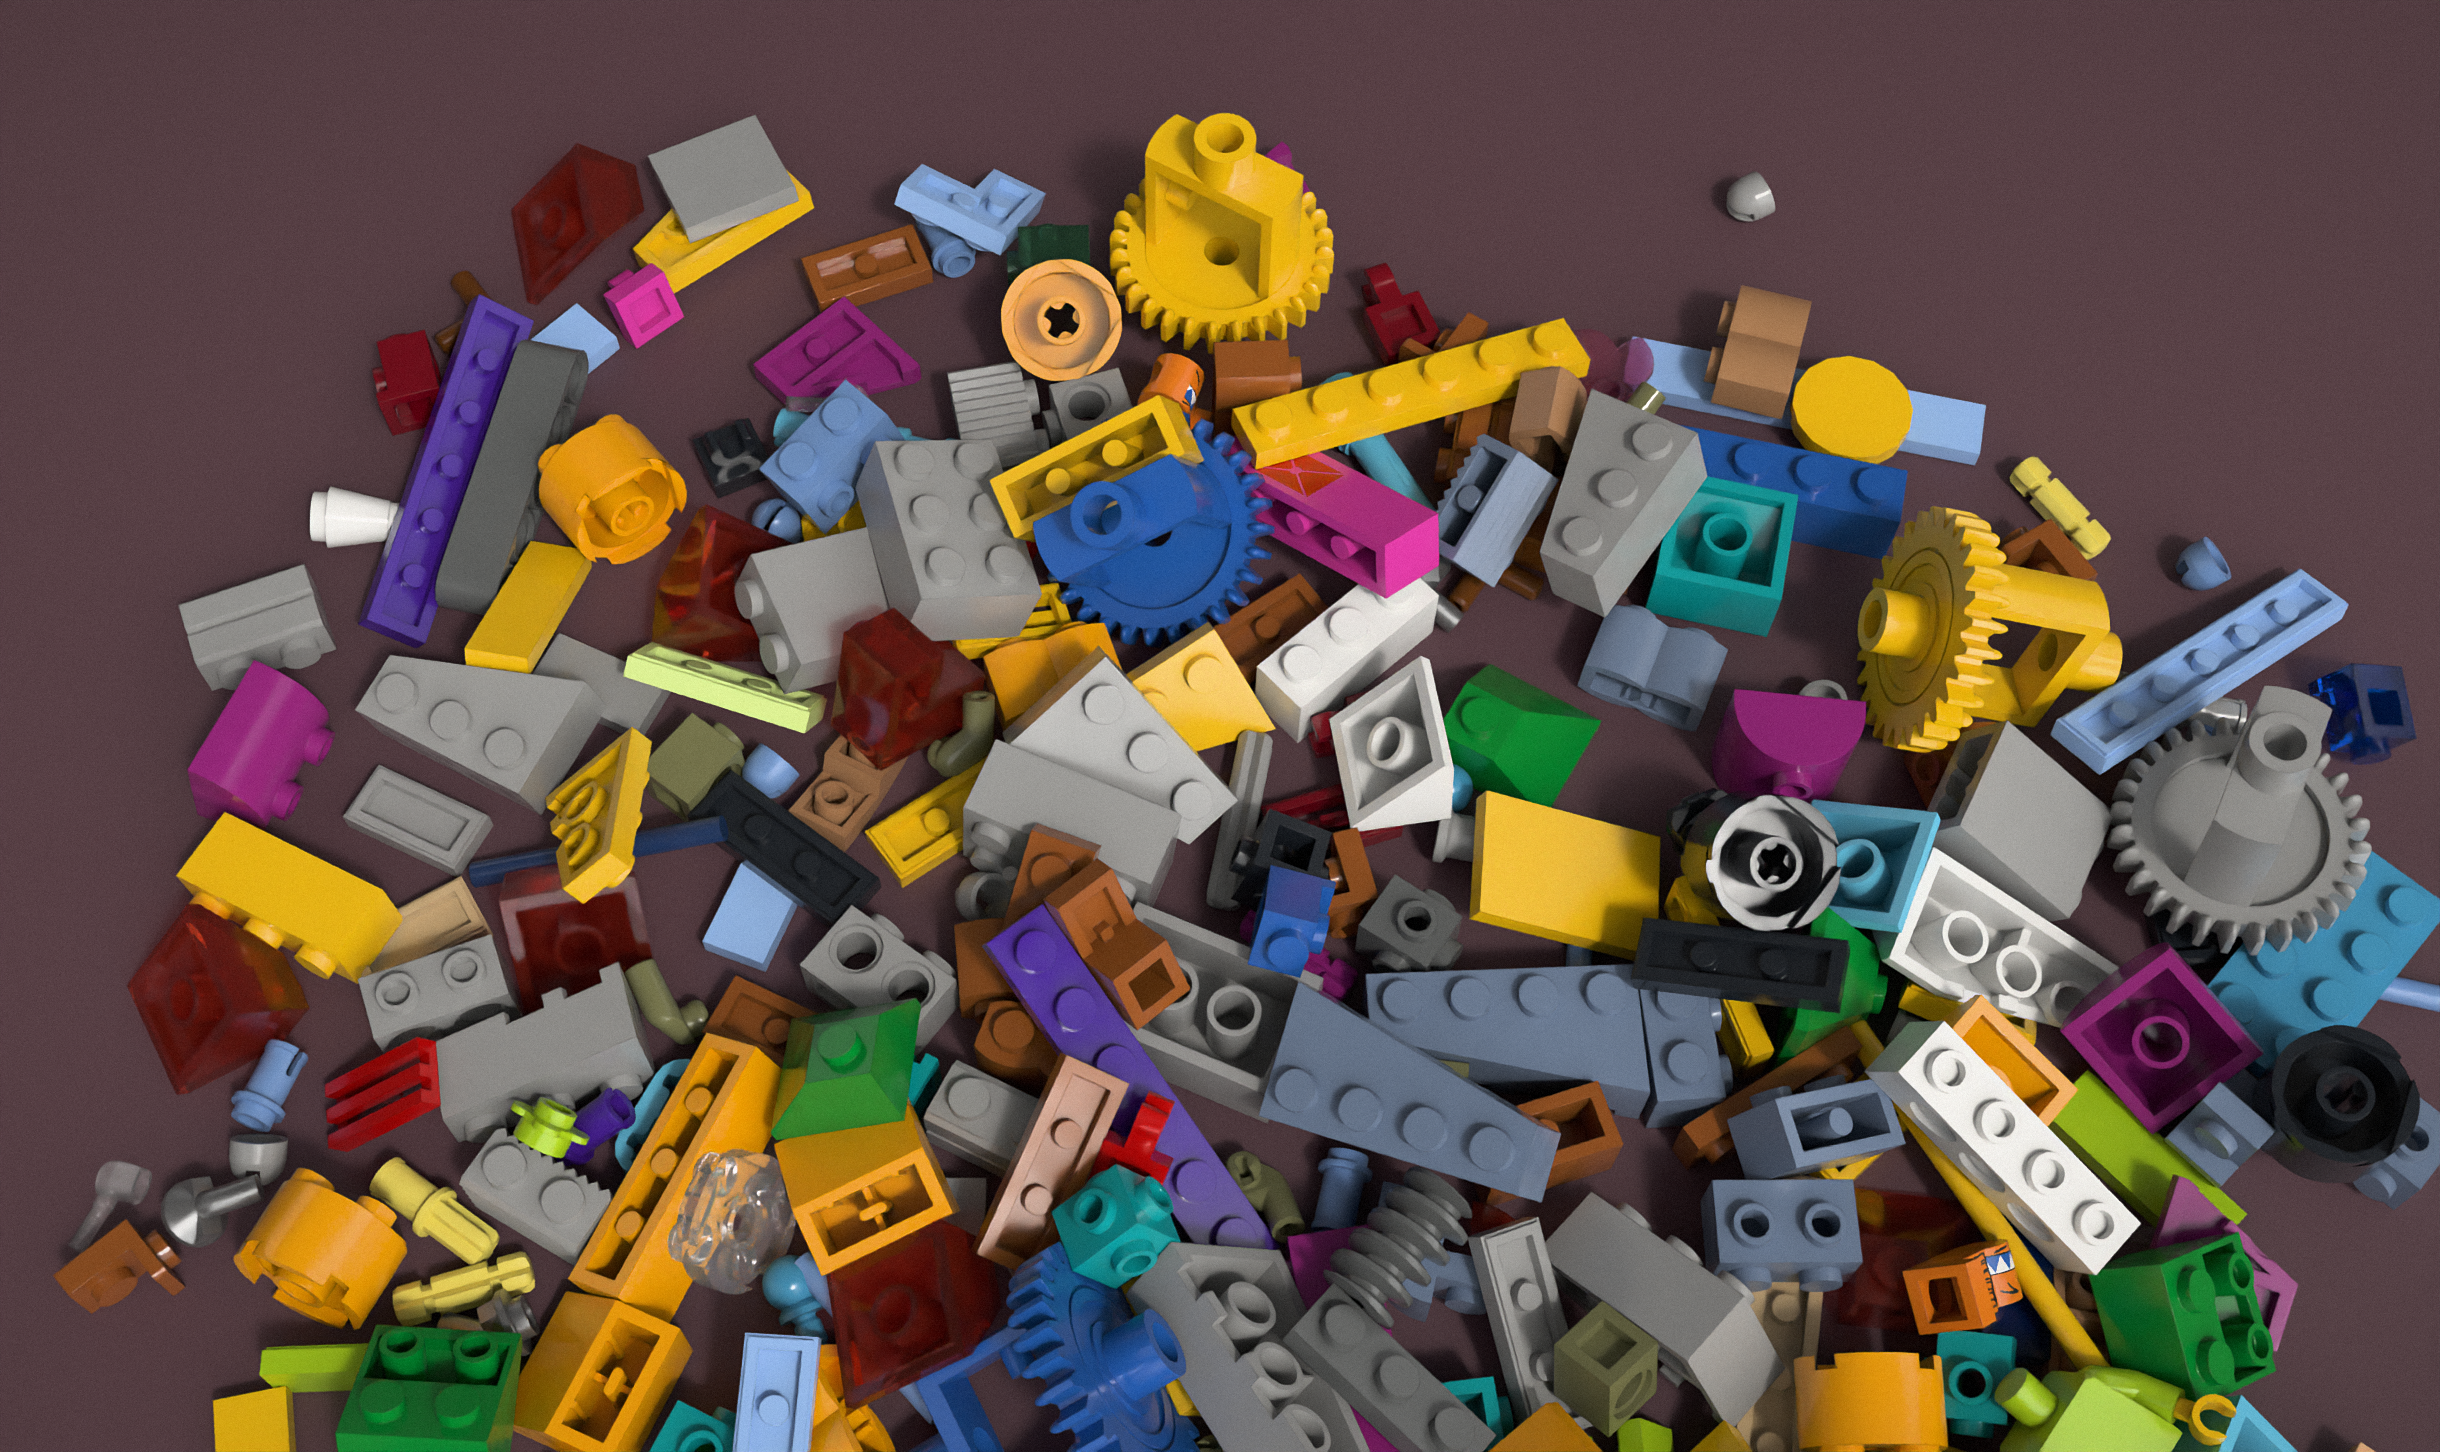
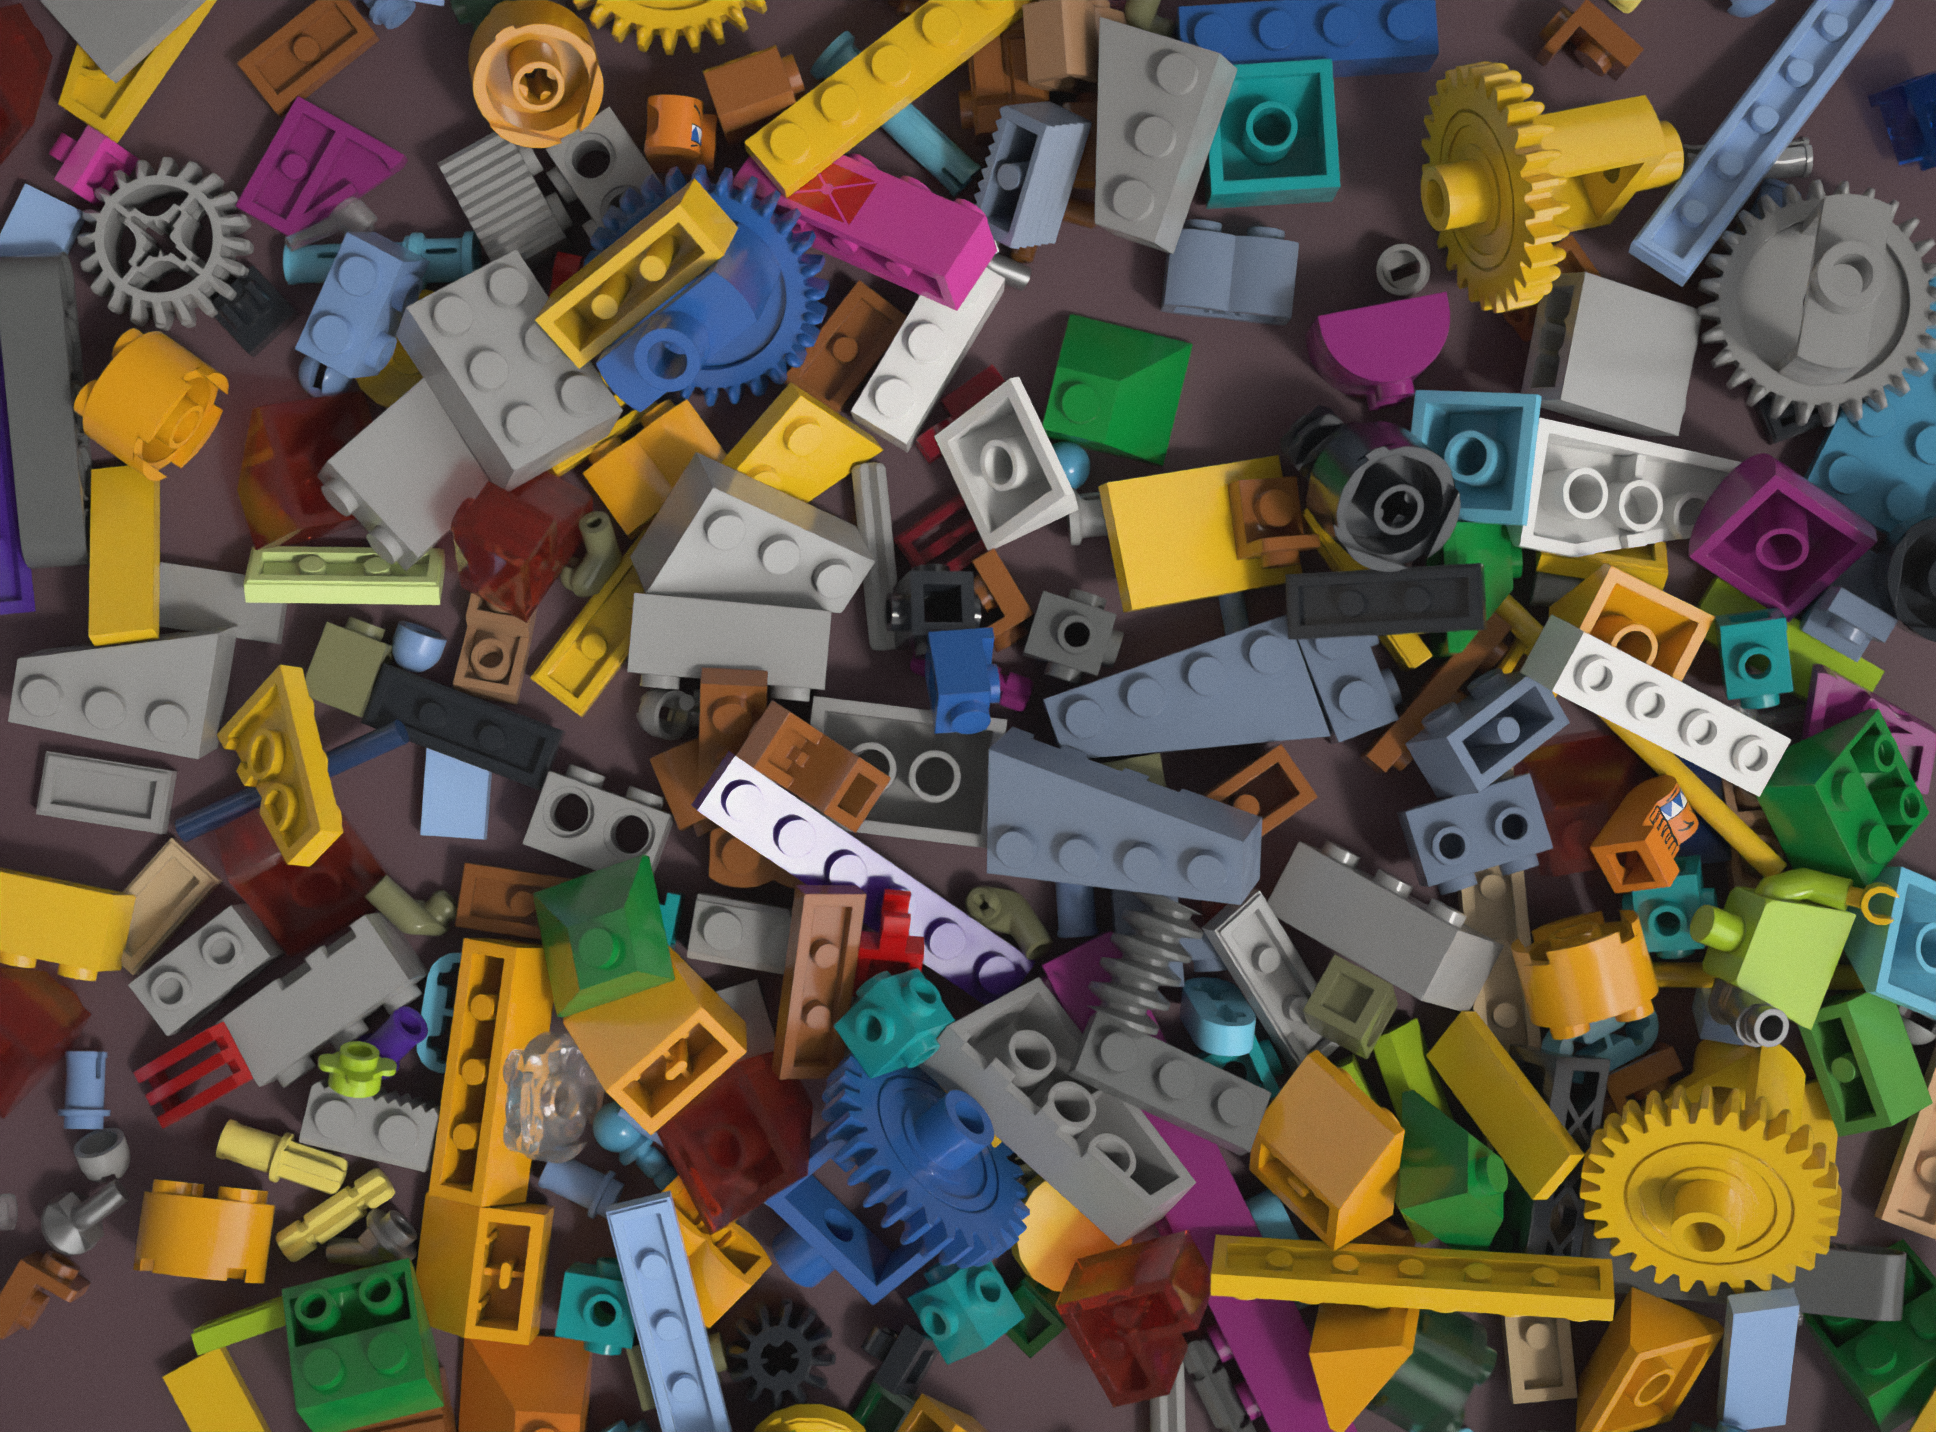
camera: 15 degrees left, 25 degrees up
none -> light grey gear [77,157,254,331]
none -> medium blue pin [538,1149,625,1219]
none -> medium azure beam [1180,977,1256,1056]
none -> dark orange bracket [1228,476,1321,569]
none -> teal brick [1714,608,1794,709]

